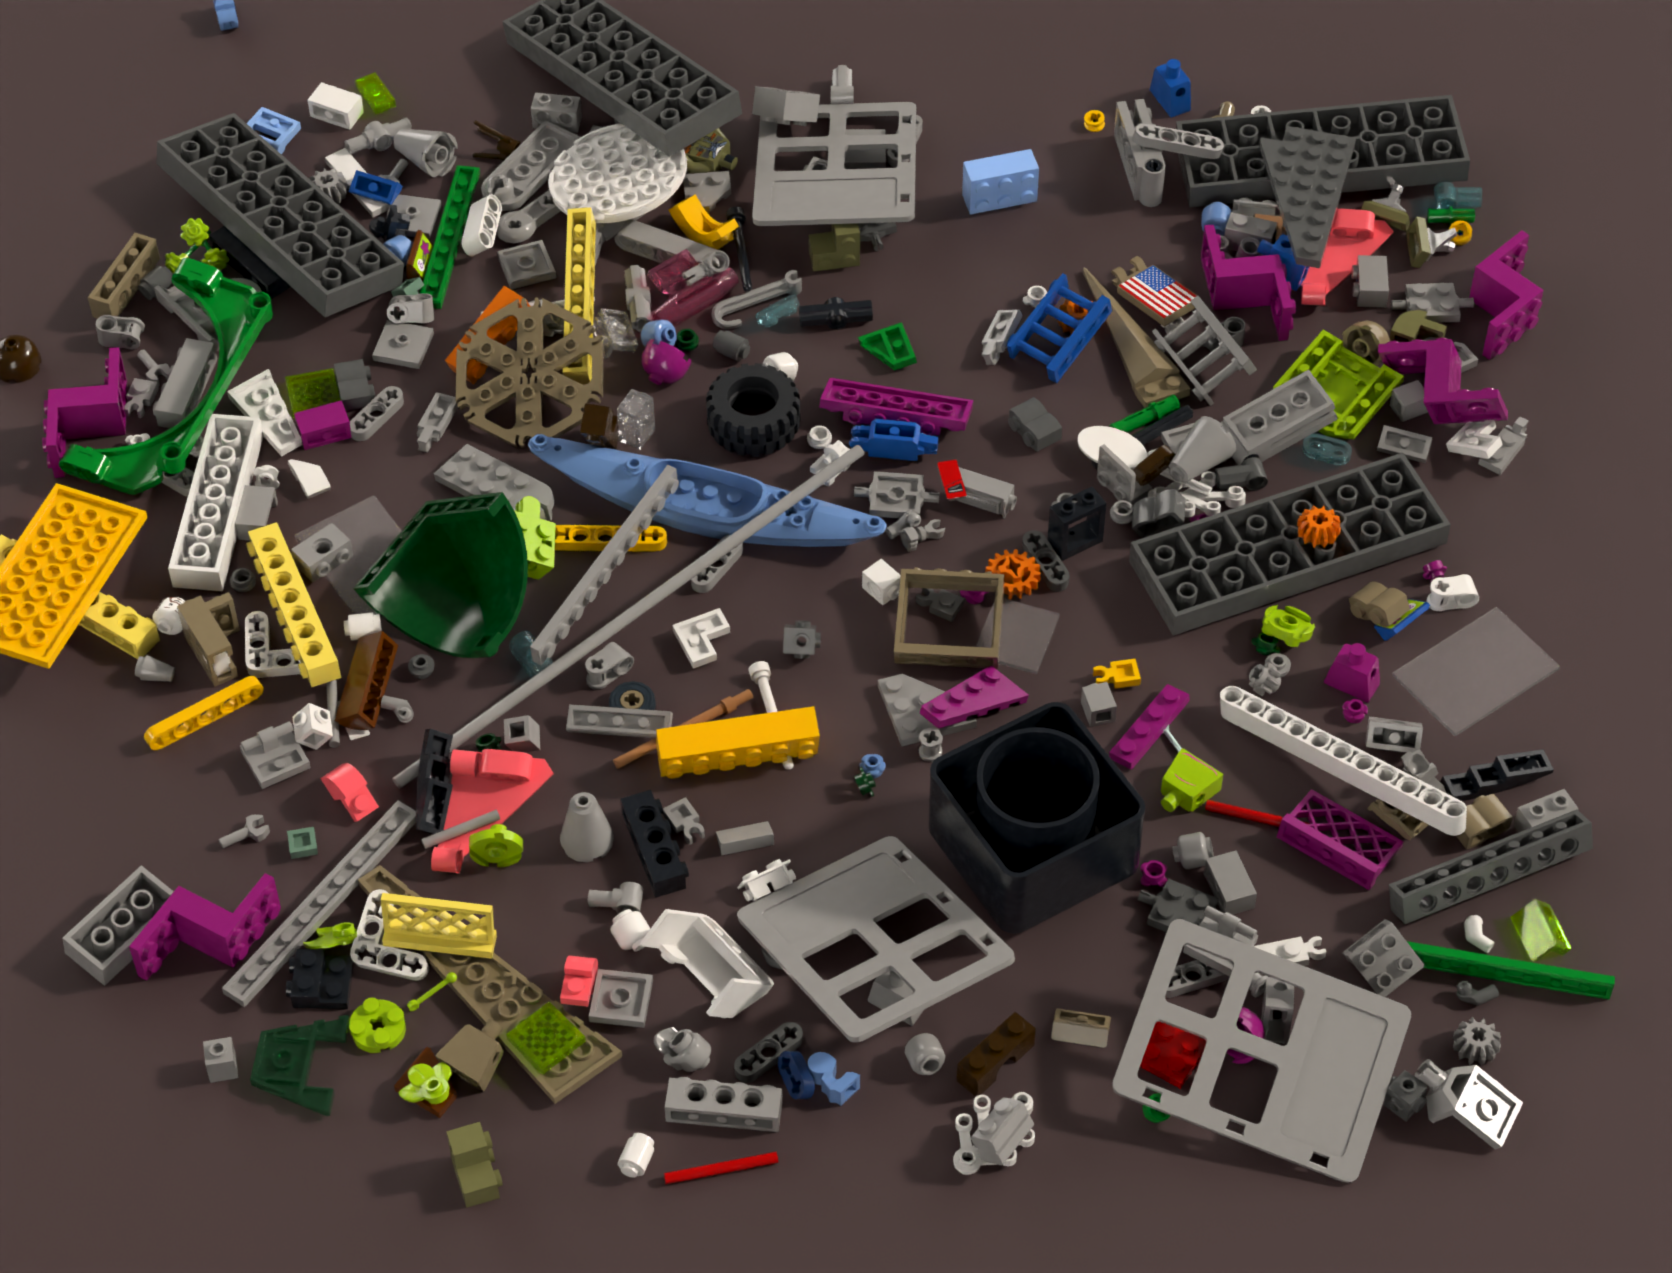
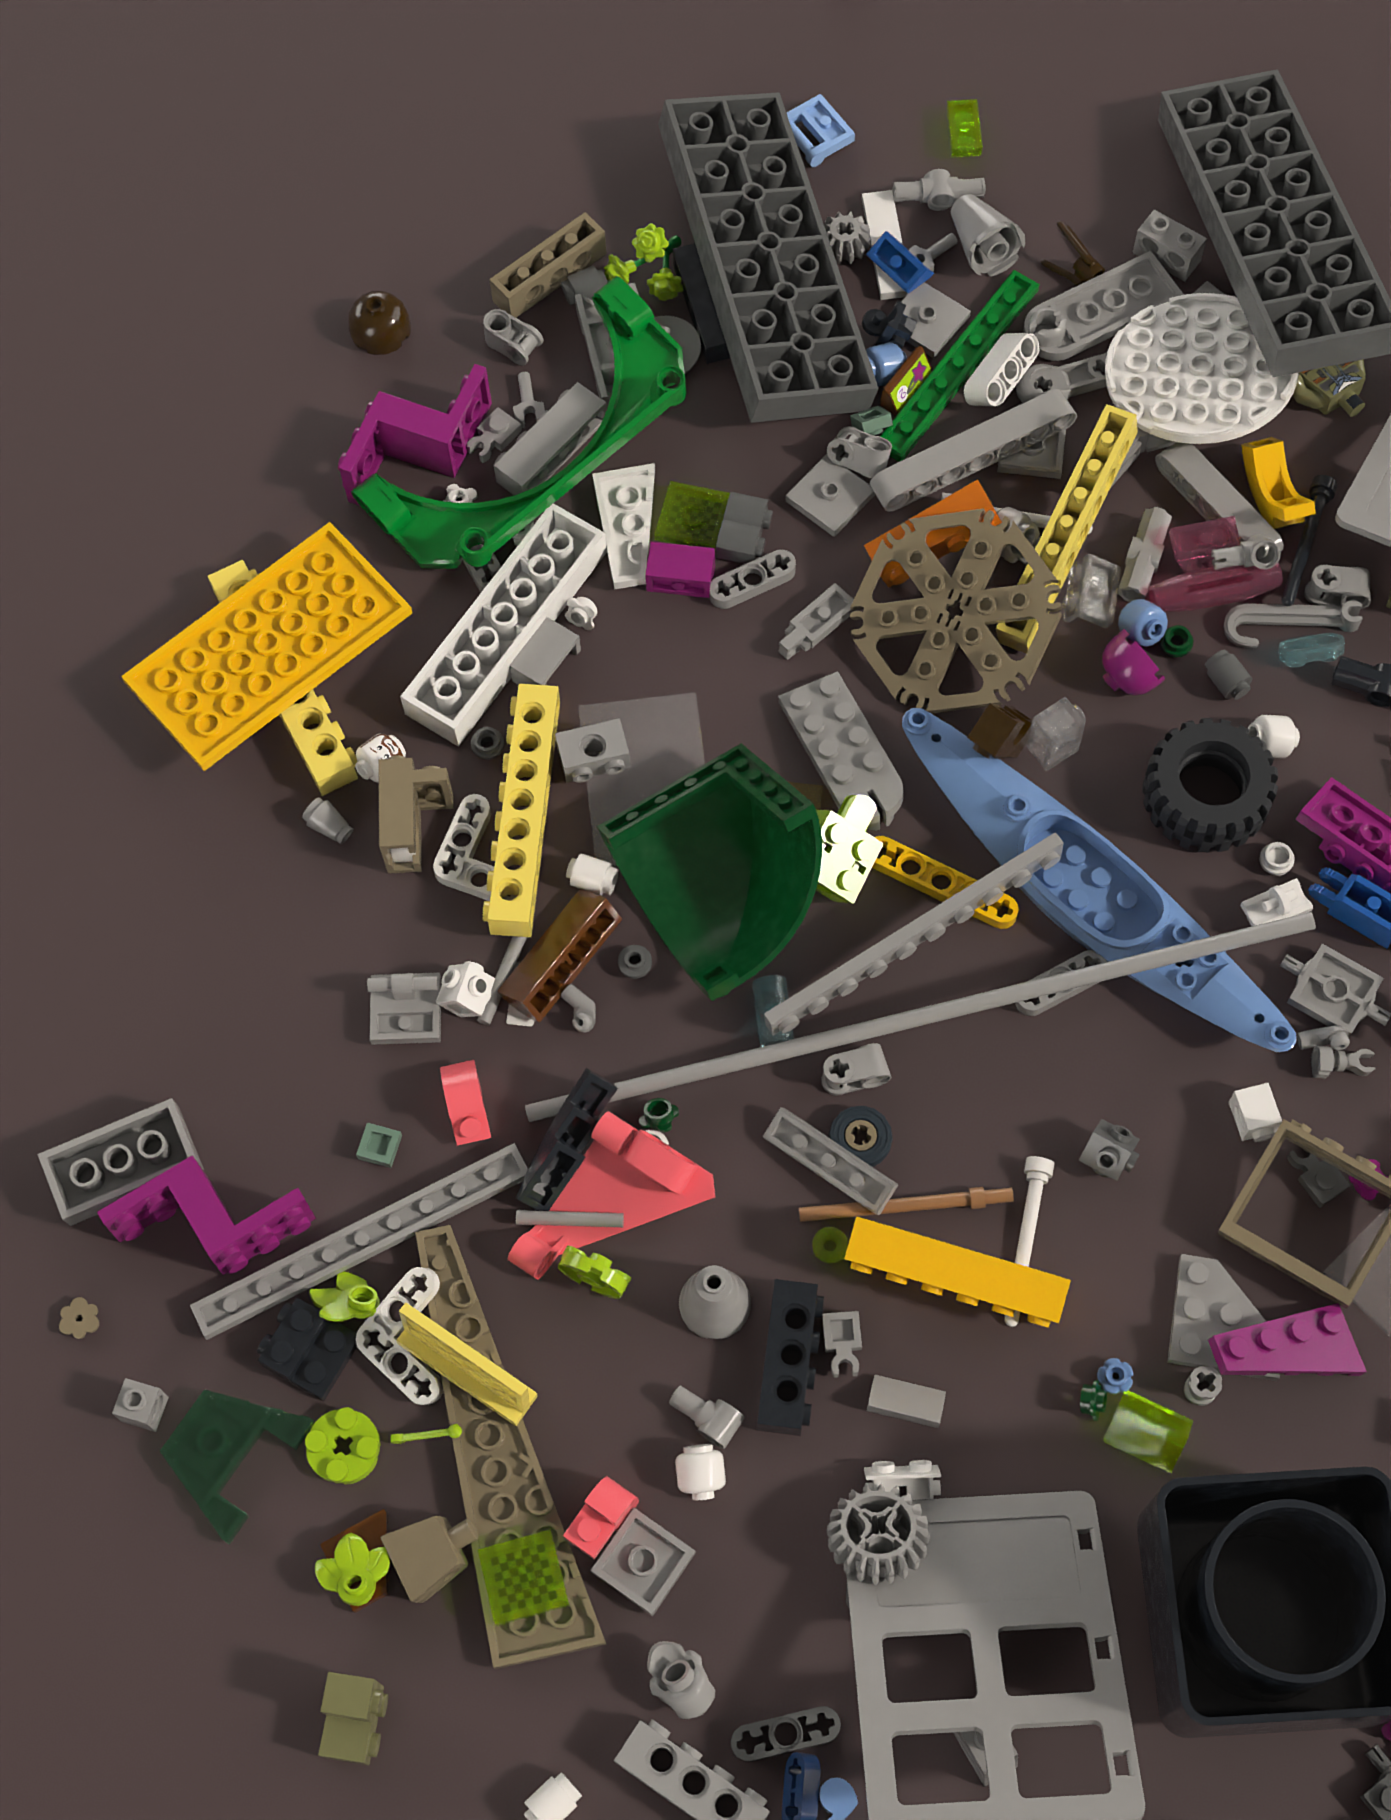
camera: 30 degrees right, 15 degrees up
yellow beam [144,676,264,750] -> none
light grey bar [219,814,270,848] -> none
white slope [288,459,331,499] -> none
white brick [308,82,364,130] -> none
light grey brick [504,715,540,753] -> none
white windscreen [640,909,774,1019] -> none
white plate [672,608,730,669] -> none
light grey plate [683,171,731,213] -> none
none -> dark tan plant [59,1297,100,1339]
none -> clear neon green plate [812,1227,848,1263]
none -> light grey gear [827,1483,930,1586]
none -> light grey beam [869,389,1077,512]
none -> clear neon green panel [1103,1390,1193,1472]
none -> light grey piece [1304,564,1371,609]

